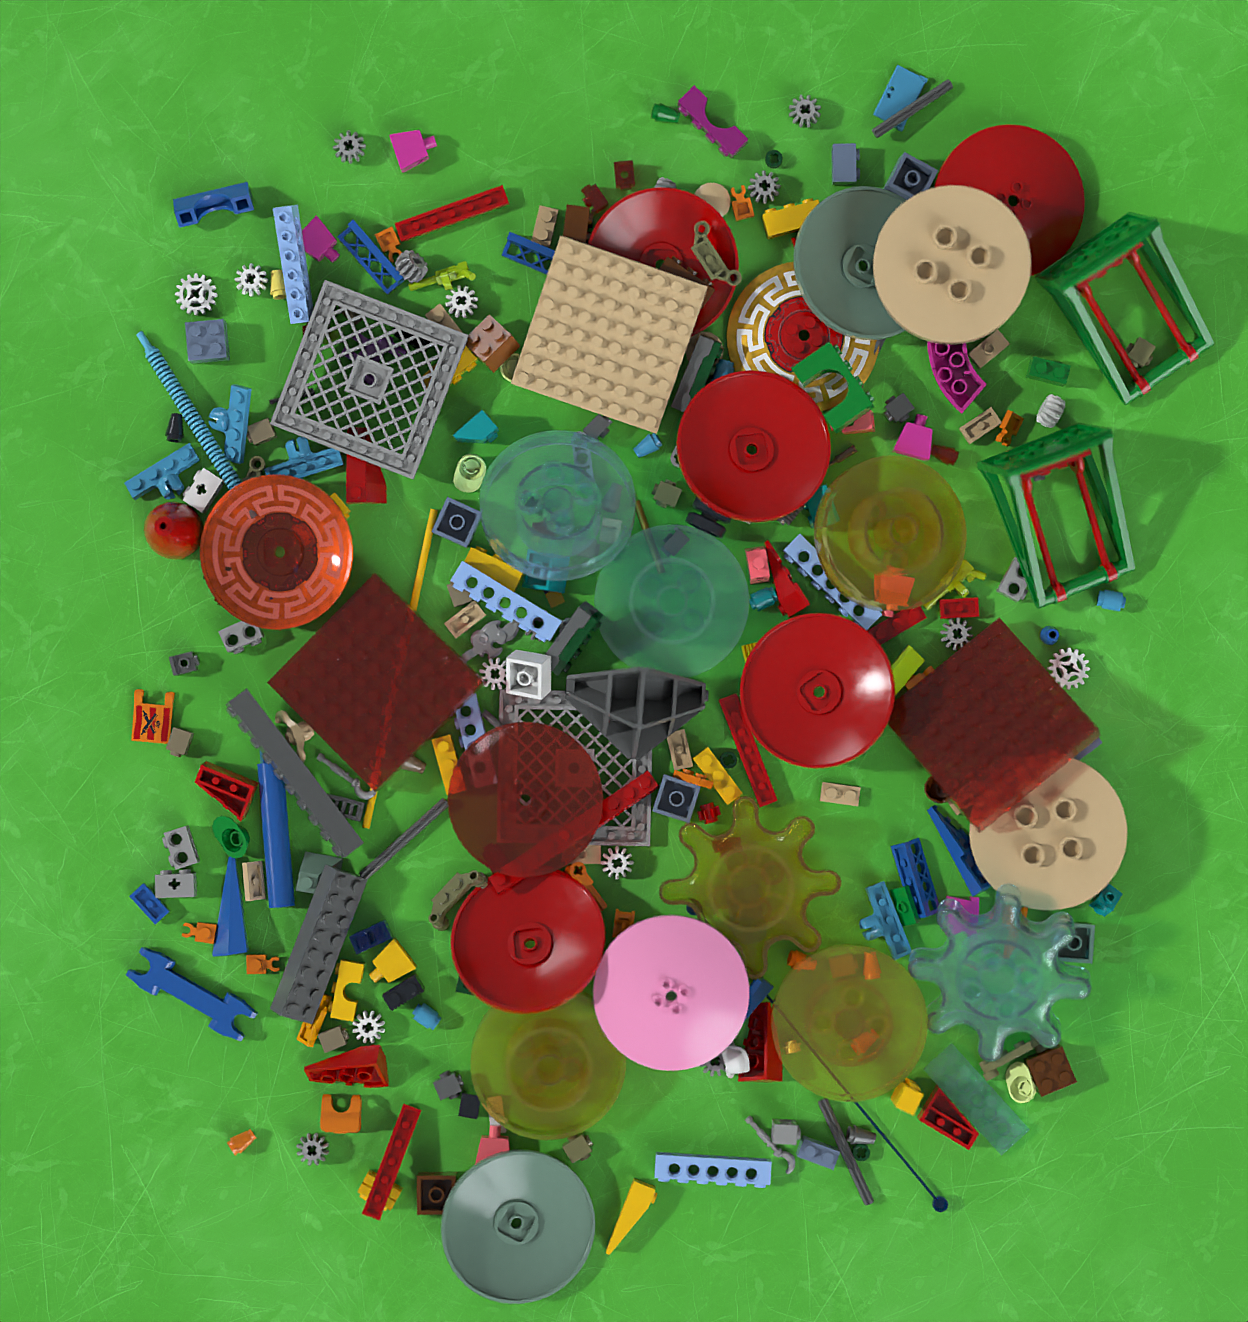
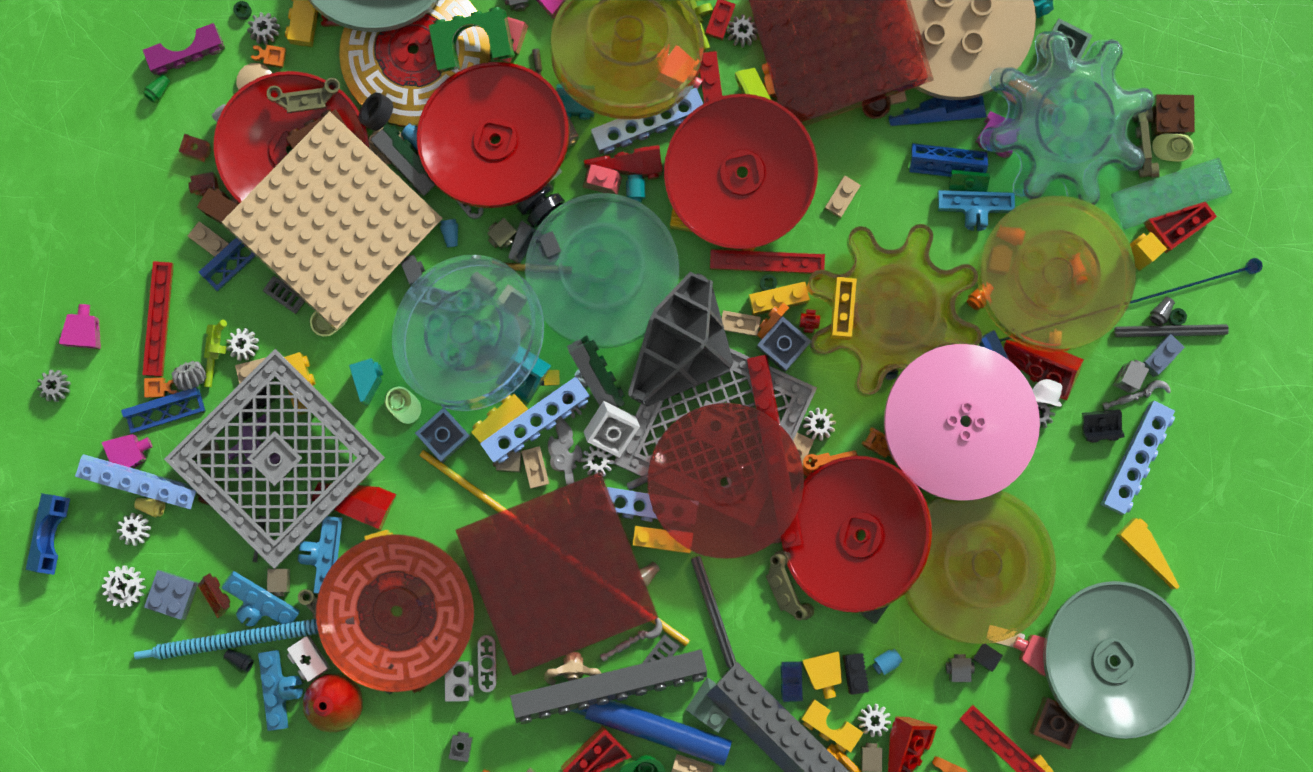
camera: 70 degrees left, 5 degrees down
dark orange brick [466,315,520,373] -> none
olive brick [562,1132,594,1164] -> none
none -> clear red plate [198,573,230,618]
none -> dark grey slope [263,276,305,314]
none -> black tyre [359,92,393,131]
none -> light grey beam [478,635,497,692]
none -> dark grey slope [508,221,539,263]
none -> yellow brick [830,277,857,340]
none -> black bracket [1082,409,1125,443]

